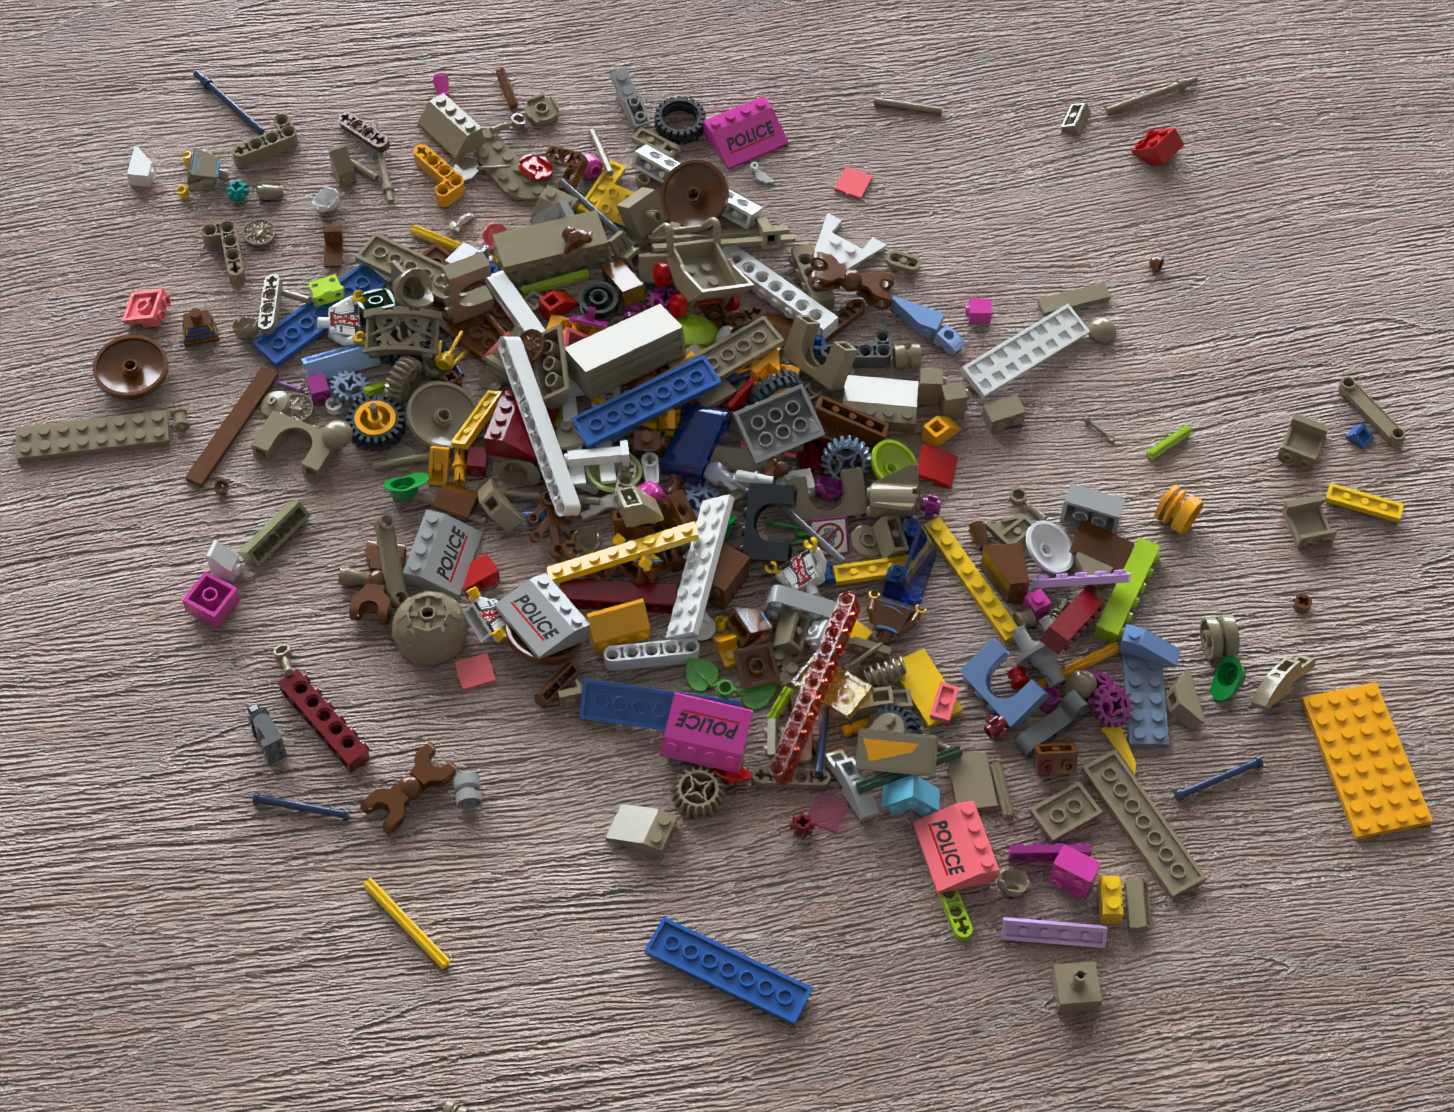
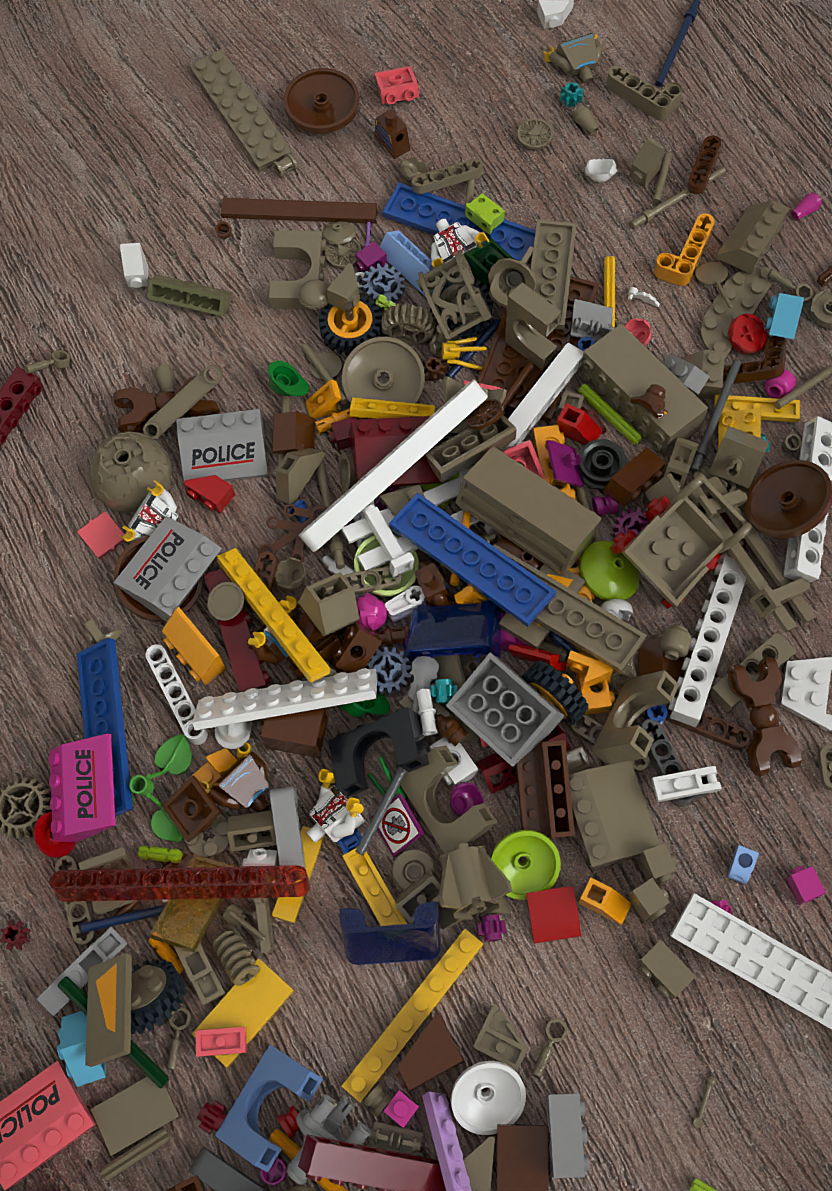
camera: 75 degrees right, 10 degrees up
dark pink brick [182,571,240,629] -> none
dark tan beam [201,221,246,286] -> none
reddish brown bracket [323,226,344,268] -> none
reddish brown piece [534,662,580,708] -> none
reddish brown beam [699,303,764,333] -> none
clear pink piece [807,790,850,834] -> none
sand blue gear [821,435,872,484] -> none
reddish brown torso [866,591,927,644] -> none
medium blue slope [891,296,944,340] -> none
dark tan wheel [893,343,922,369] -> none
reddish brown cone [968,521,989,550] -> none
none -> dark tan piece [207,582,244,621]
none -> dark tan slope [326,263,360,311]
none -> teal gear [430,679,458,703]
none -> white plate [652,766,722,802]
none -> dark tan head [659,625,692,660]
none -> medium azure brick [765,292,804,339]

